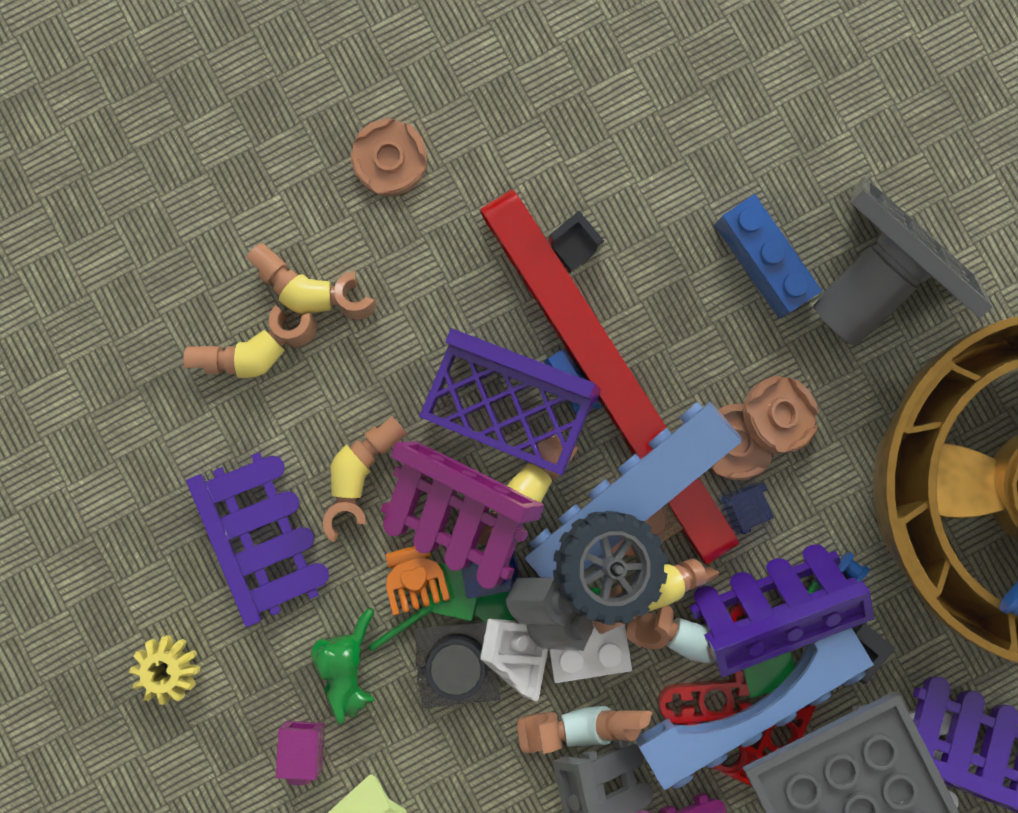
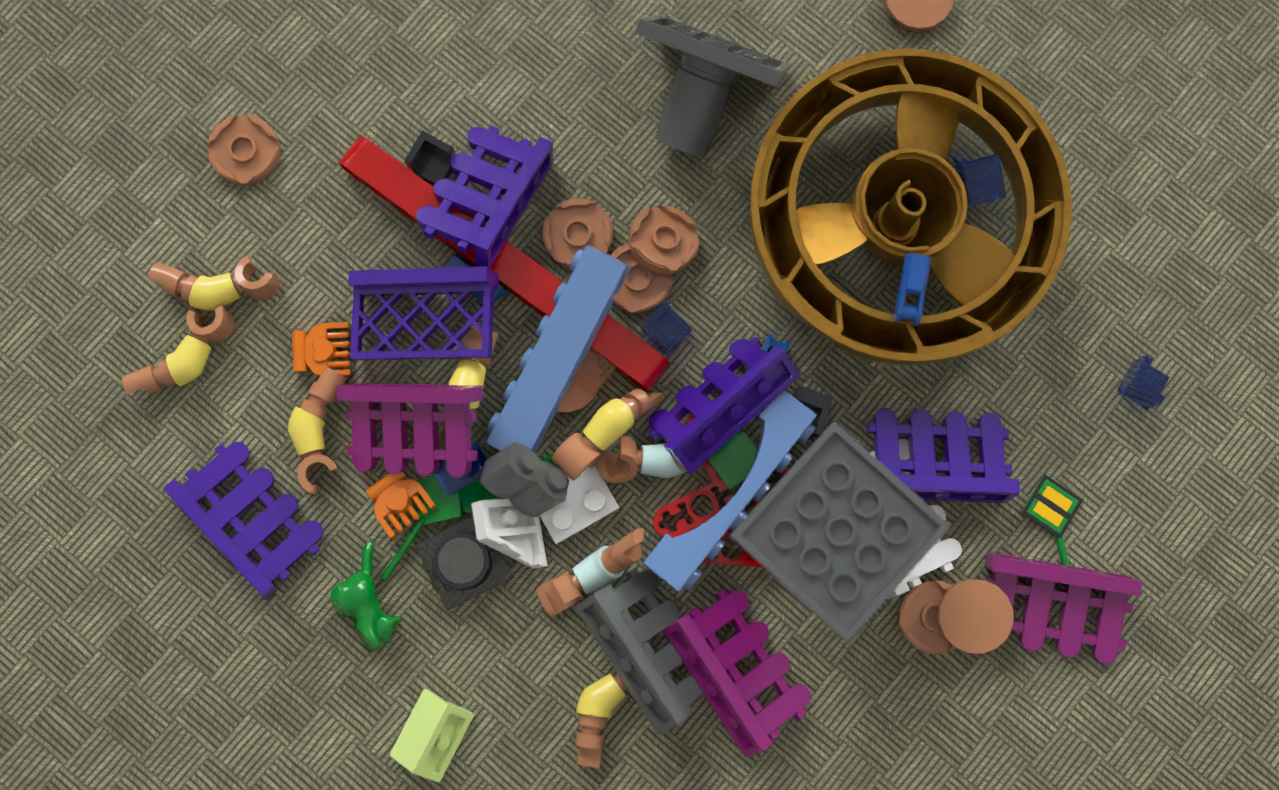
camera: 25 degrees left, 5 degrees down
light yellow gear [129,635,201,705] -> none
magenta brick [275,721,325,785] -> none
black wheel [553,511,668,625] -> none
blue brick [714,194,822,319] -> none
none -> orange piece [292,322,352,377]
none -> dark purple fence [416,126,553,268]
none -> nougat tile [542,198,613,269]

